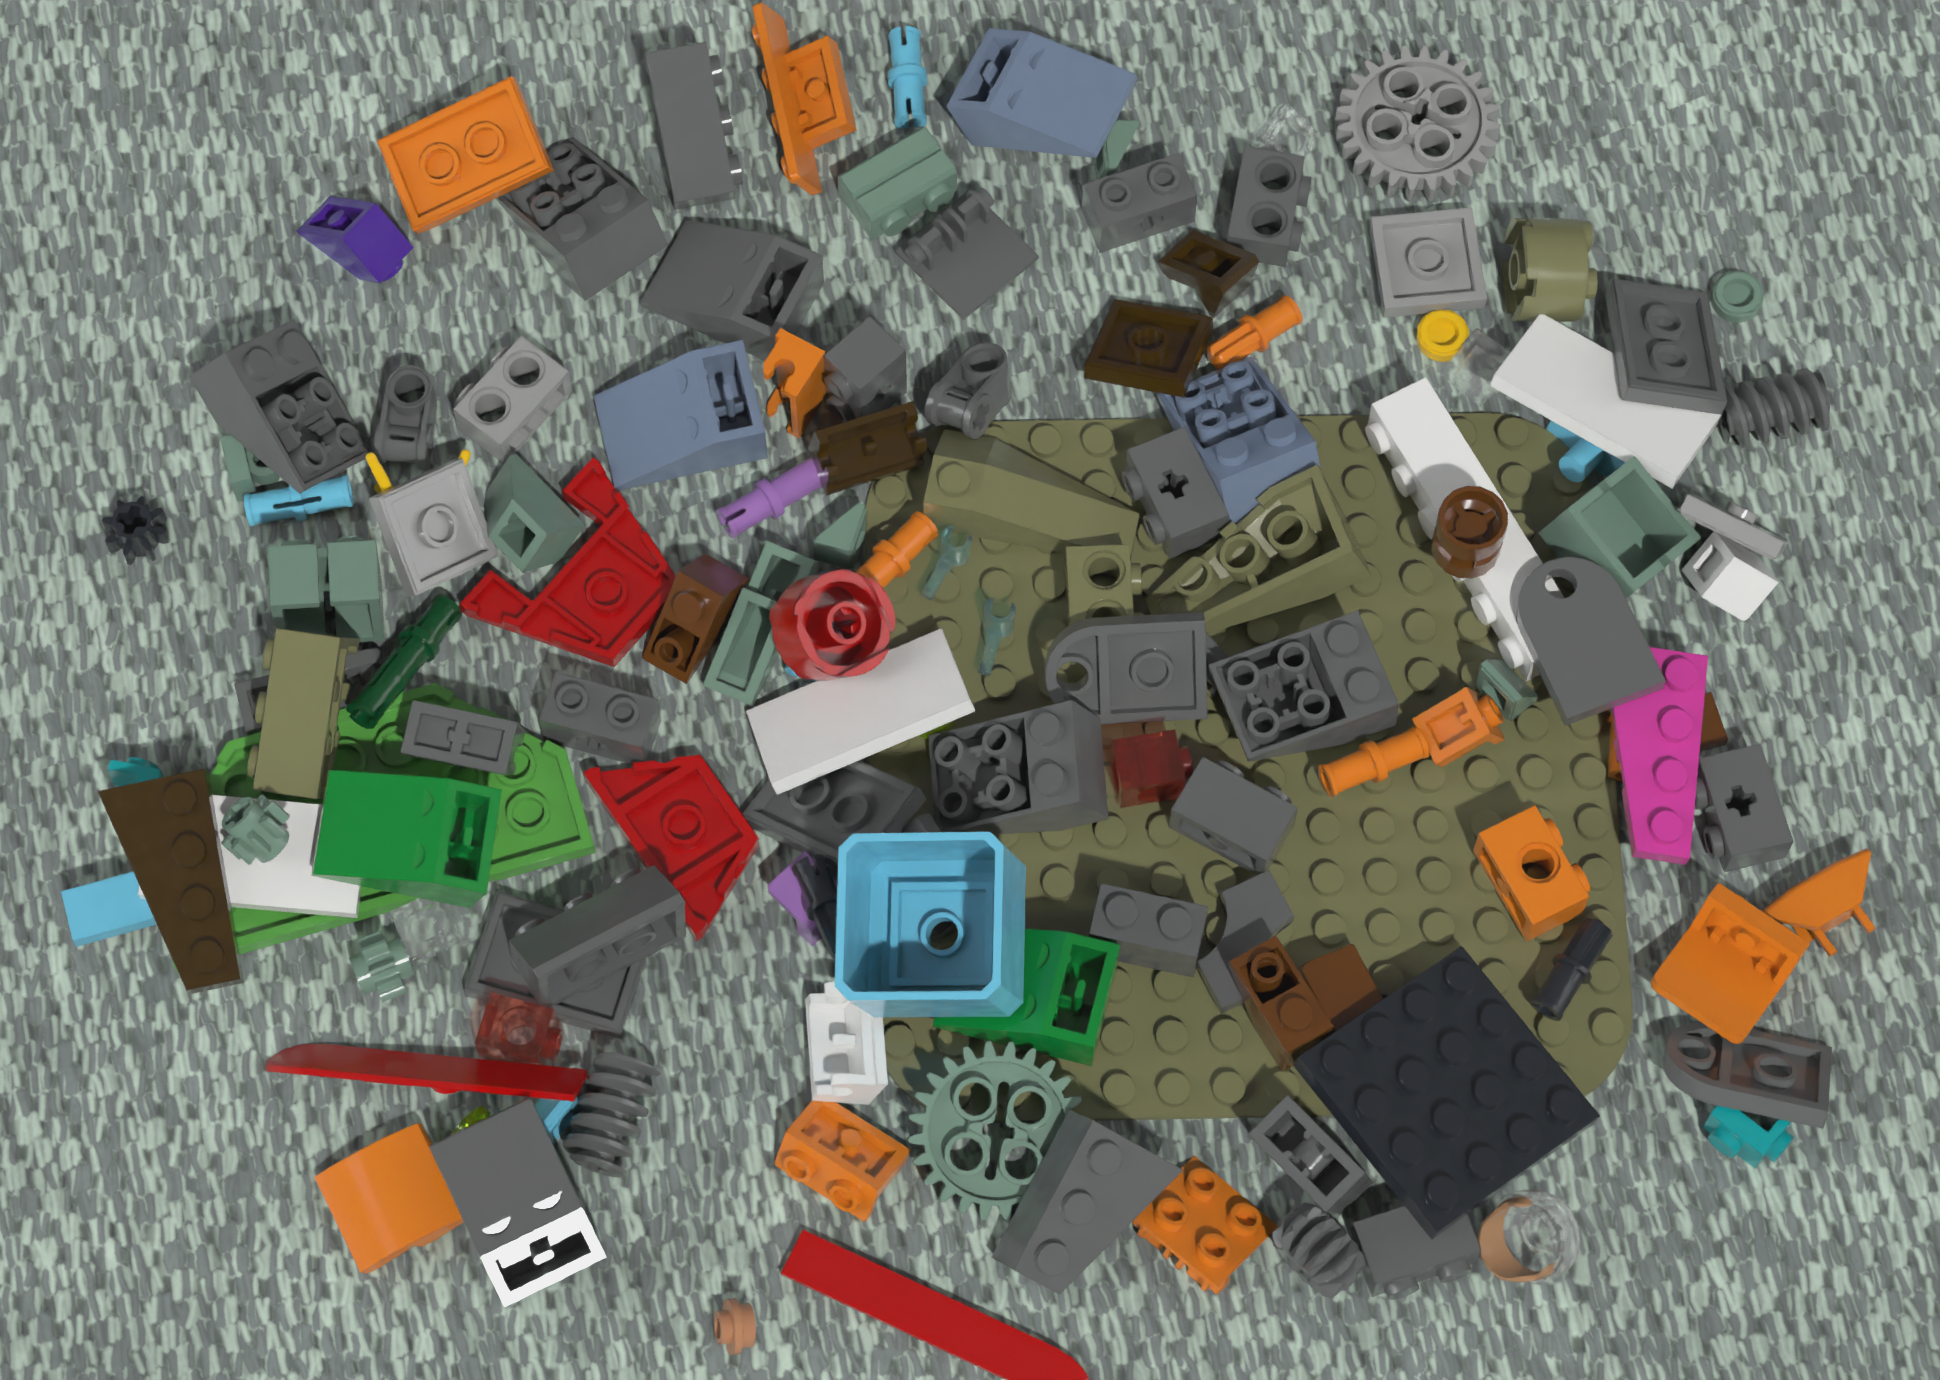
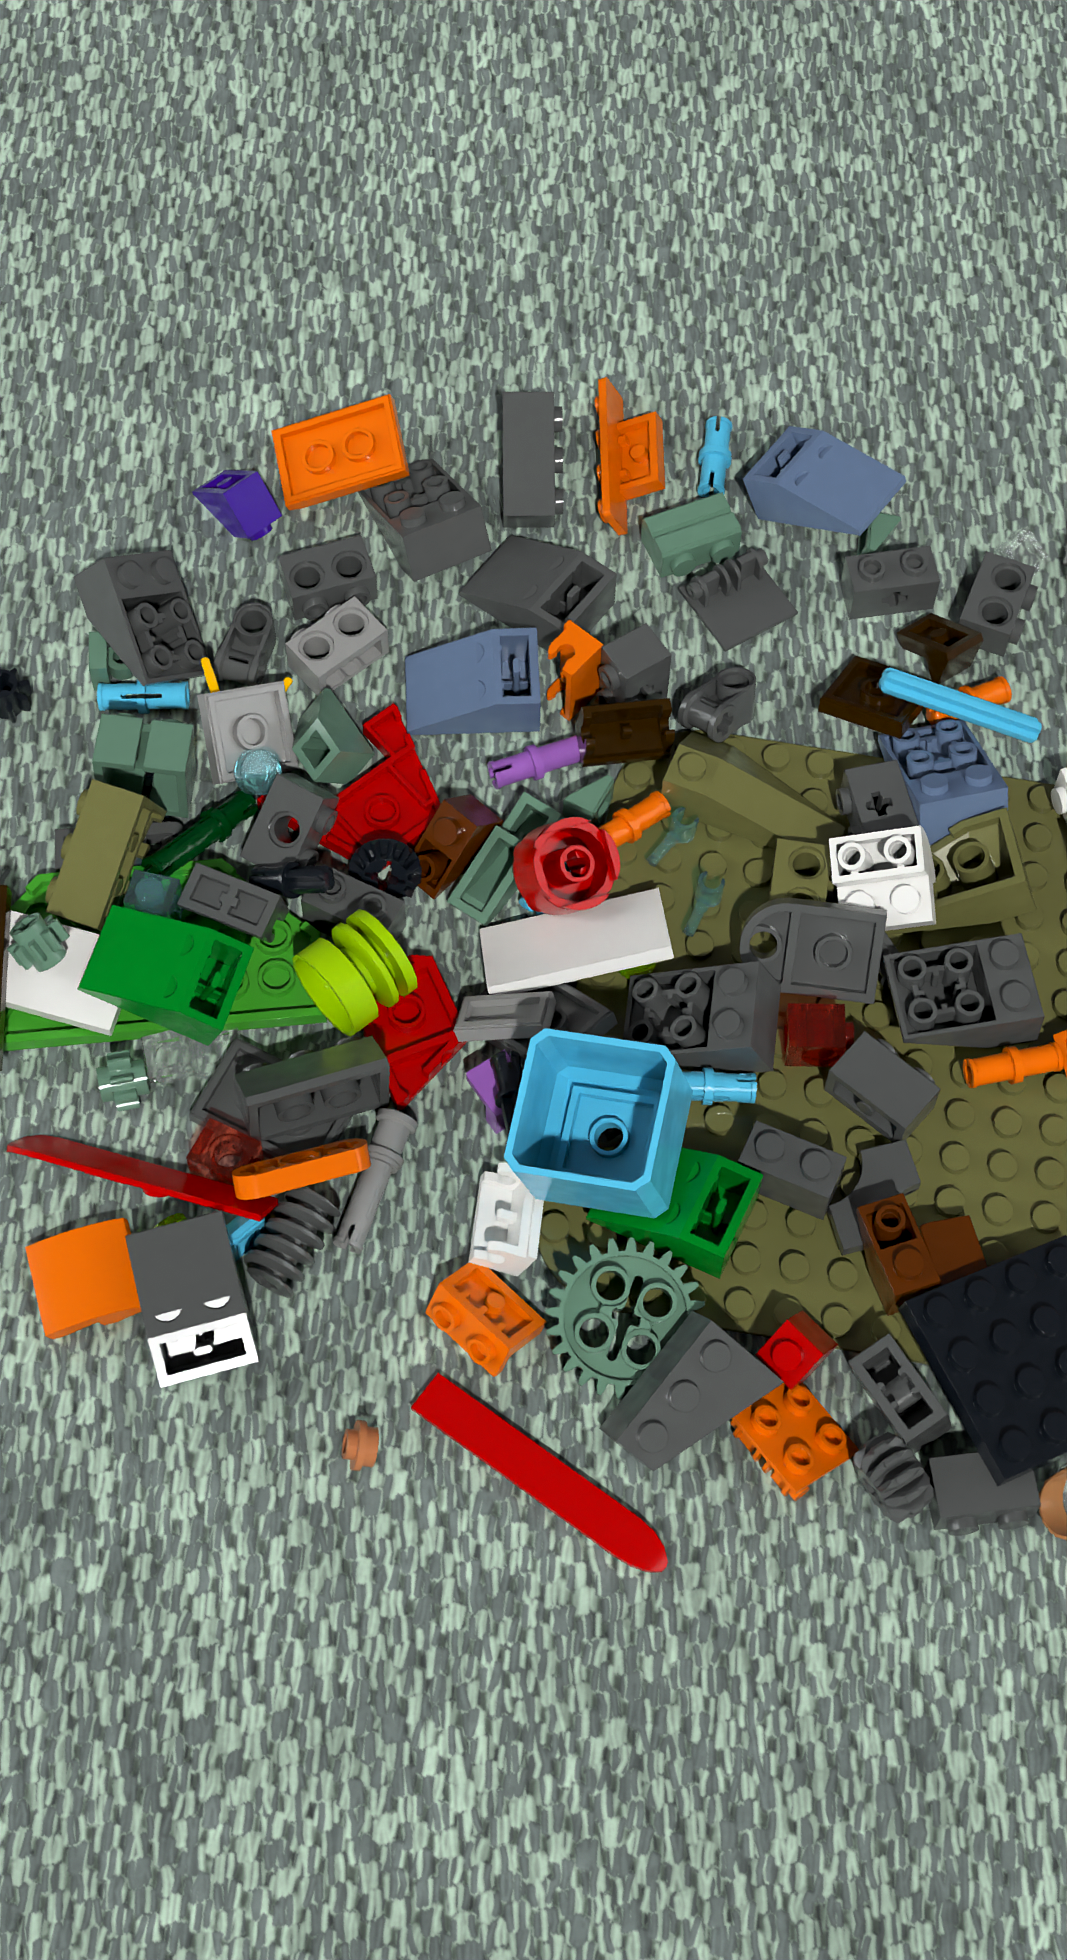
camera: 10 degrees right, 5 degrees down
none -> clear light blue brick [123,869,184,921]
none -> orange beam [232,1138,371,1200]
none -> clear light blue tile [234,750,282,795]
none -> dark grey brick [240,773,340,867]
none -> black axle [248,862,335,899]
none -> dark grey brick [278,535,378,620]
none -> lime wheel [292,909,417,1037]
none -> light grey pin [332,1108,418,1254]
none -> black gear [348,838,422,898]
none -> light grey tile [453,991,557,1042]
none -> medium azure pin [682,1068,757,1105]
none -> red brick [755,1310,838,1390]
none -> white brick [829,825,936,931]
none -> medium azure axle [879,667,1042,743]

